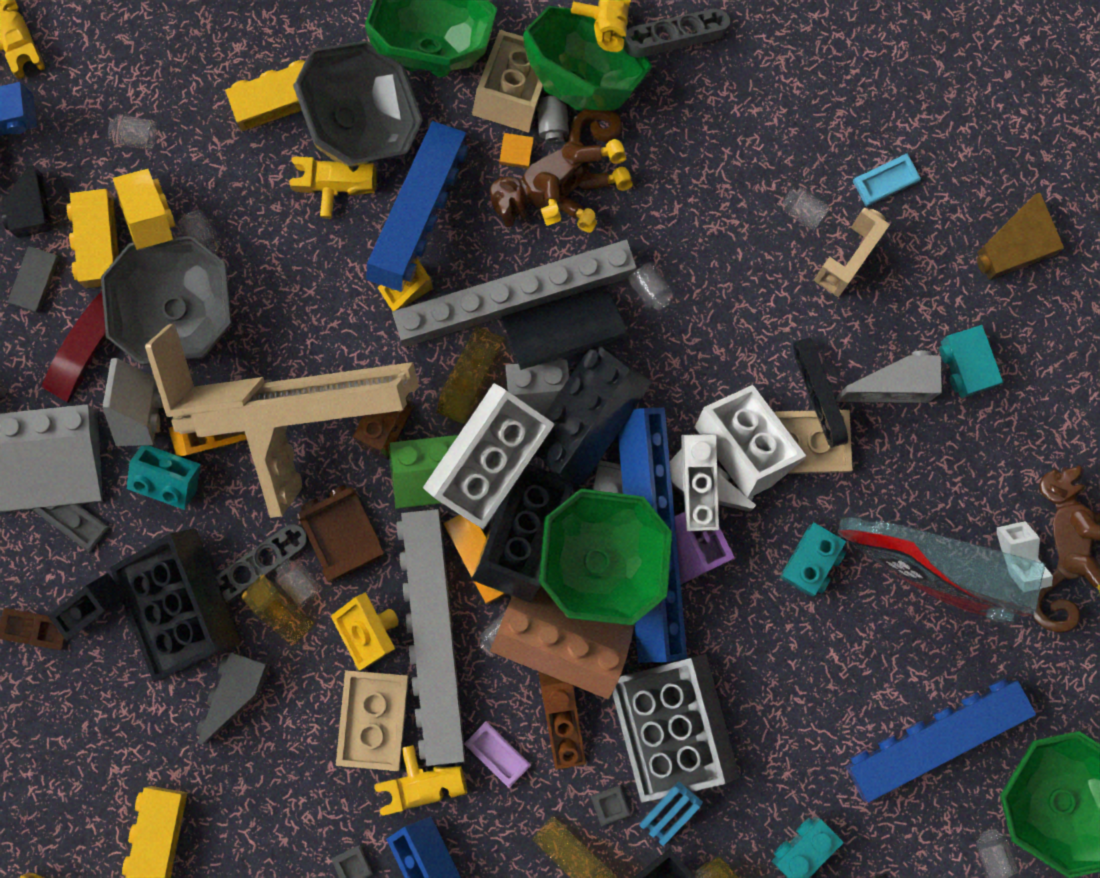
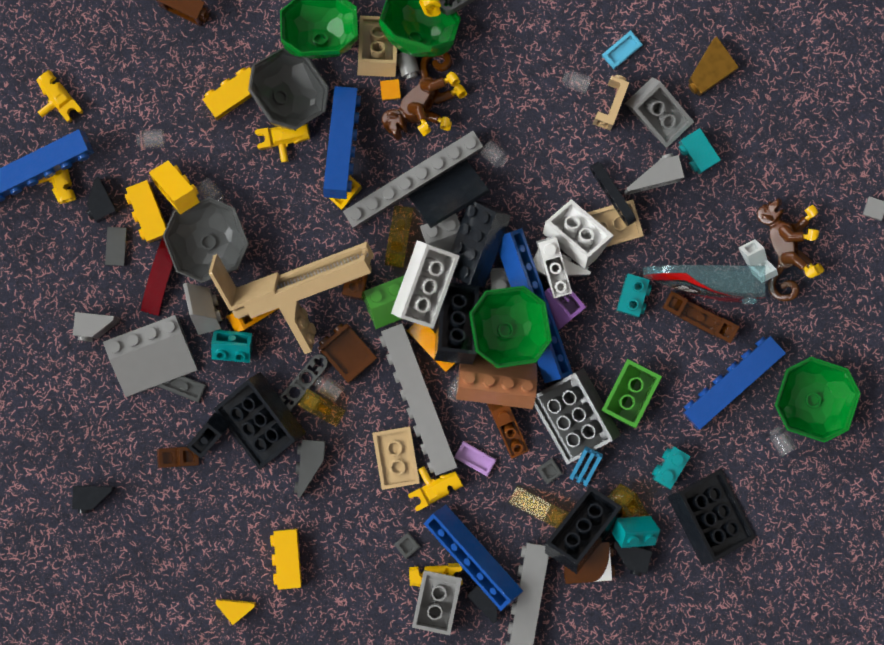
camera: 15 degrees left, 5 degrees up
yellow tile [331,592,398,671] -> none
none -> bright green slope [601,359,662,428]
none -> light grey slope [625,77,694,148]
none -> reddish brown slope [662,291,740,344]

